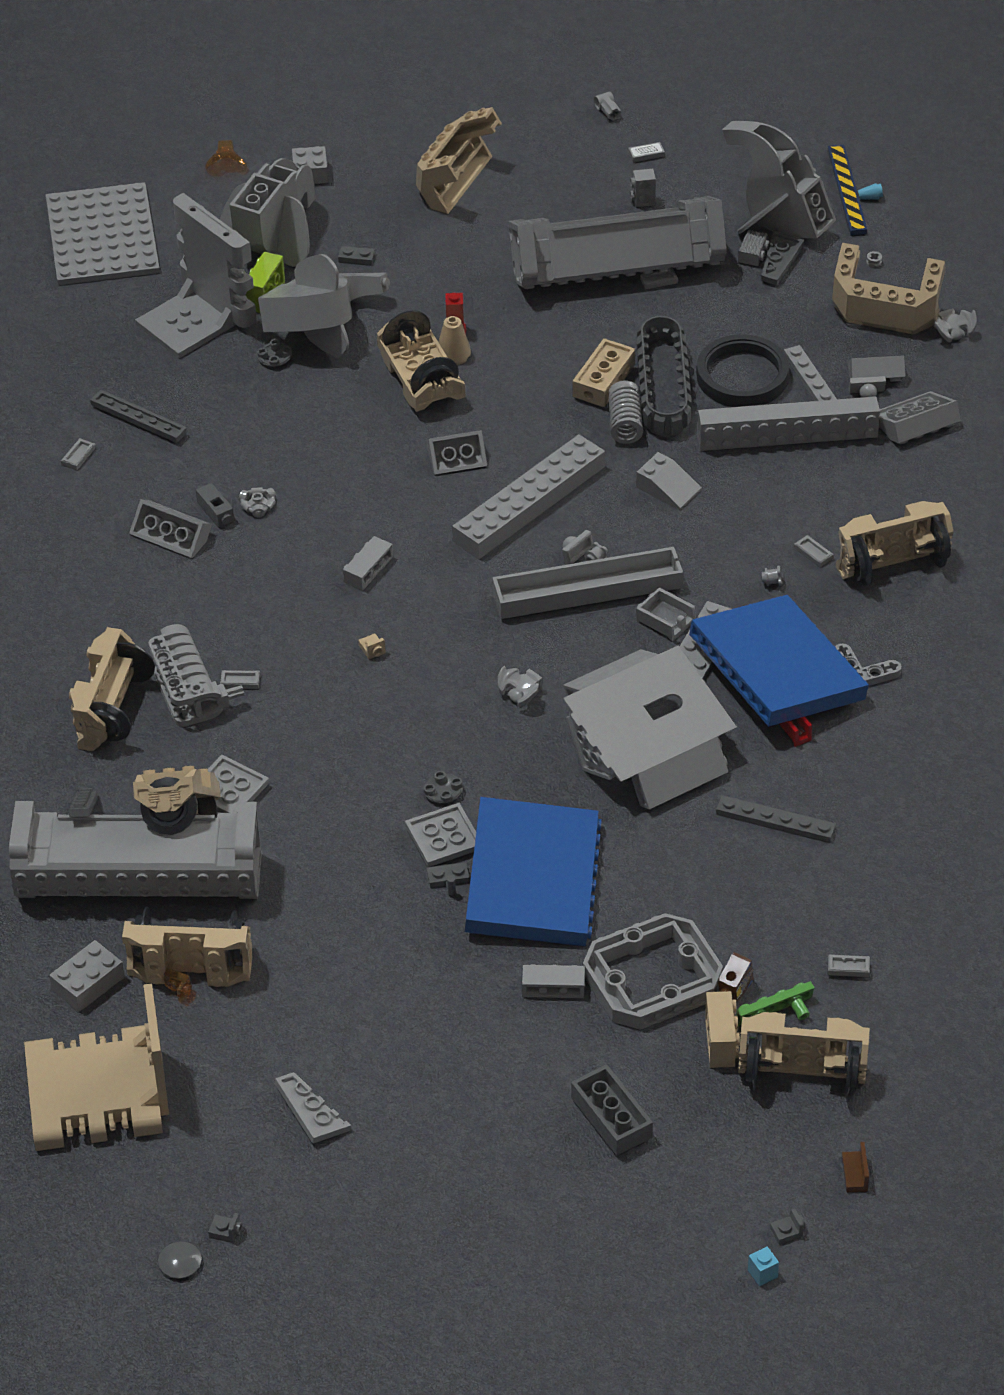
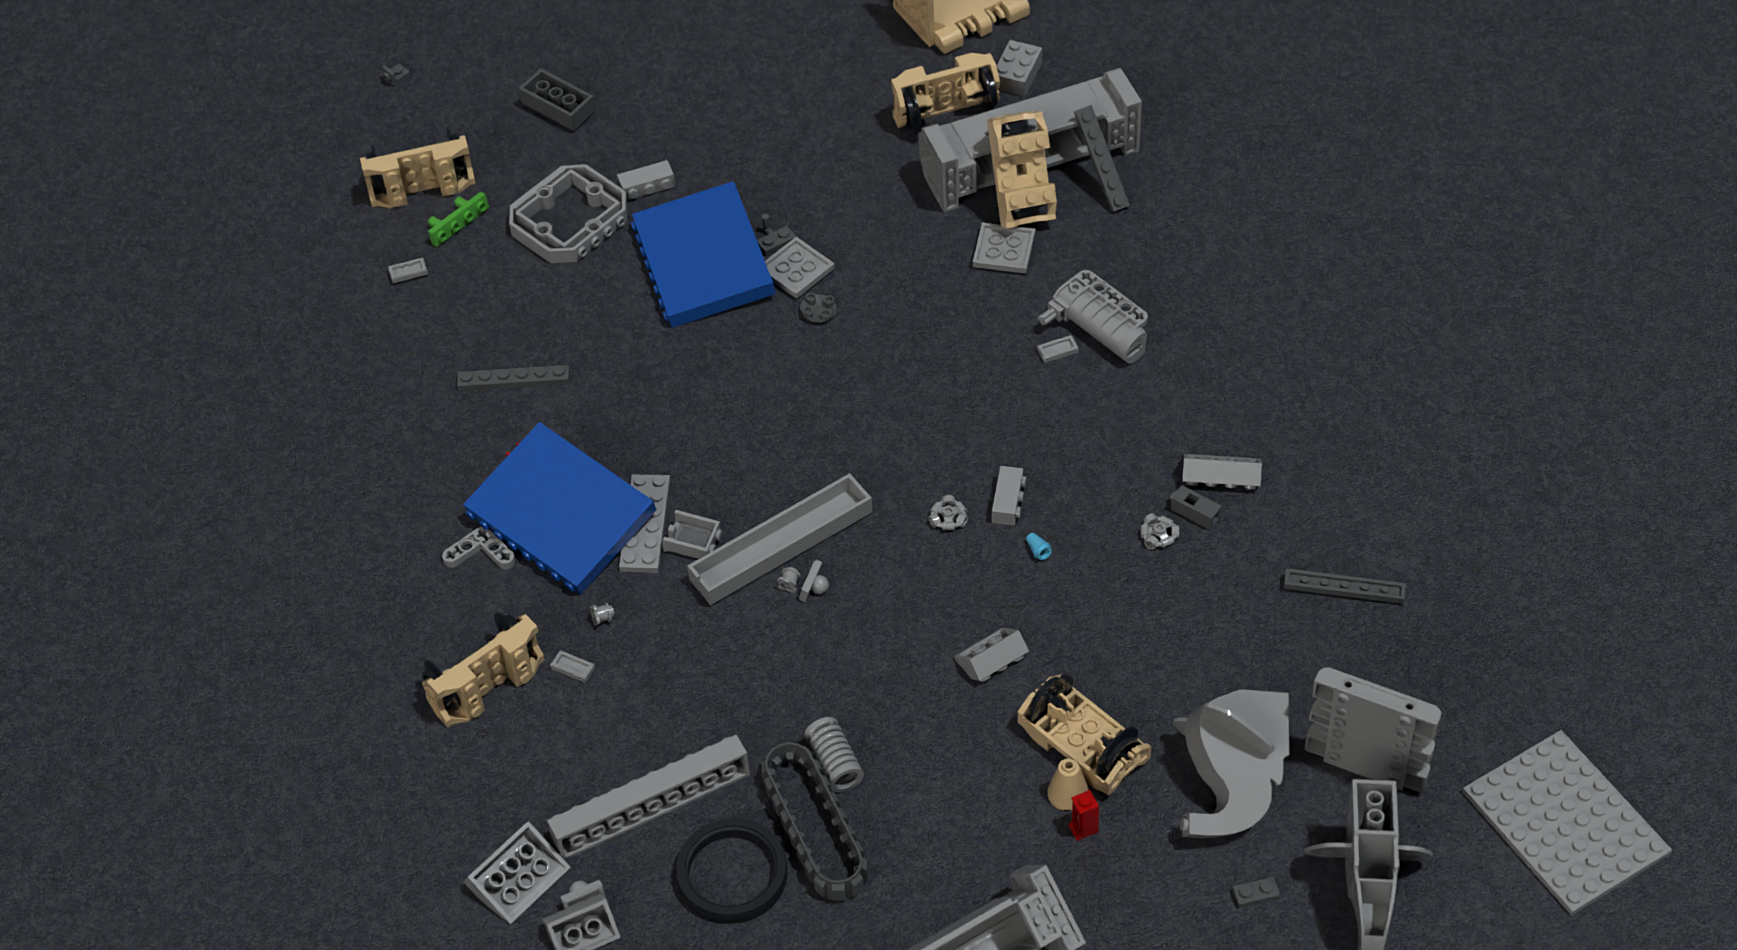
camera: 160 degrees right, 5 degrees up
light grey tile [61,438,95,470] -> none
tan piece [69,627,155,751] -> none
lime brick [245,252,285,313] -> none
light grey wing [275,1072,351,1143] -> none
tan bracket [358,634,386,659] -> none
light grey brick [452,434,605,559] -> none
light grey animal [497,666,543,707] -> none
light grey panel [563,646,737,809] -> none
tan brick [573,339,635,407] -> none
light grey slope [636,452,702,510] -> none
tan brick [705,991,740,1068] -> none
torso [718,952,754,1002] -> none
medium azure brick [748,1247,779,1286] -> none
light grey plate [784,345,837,401] -> none
reddish brown panel [842,1142,869,1192] -> none
none -> light grey piece [928,495,969,530]
none -> medium azure cone [1026,533,1052,560]

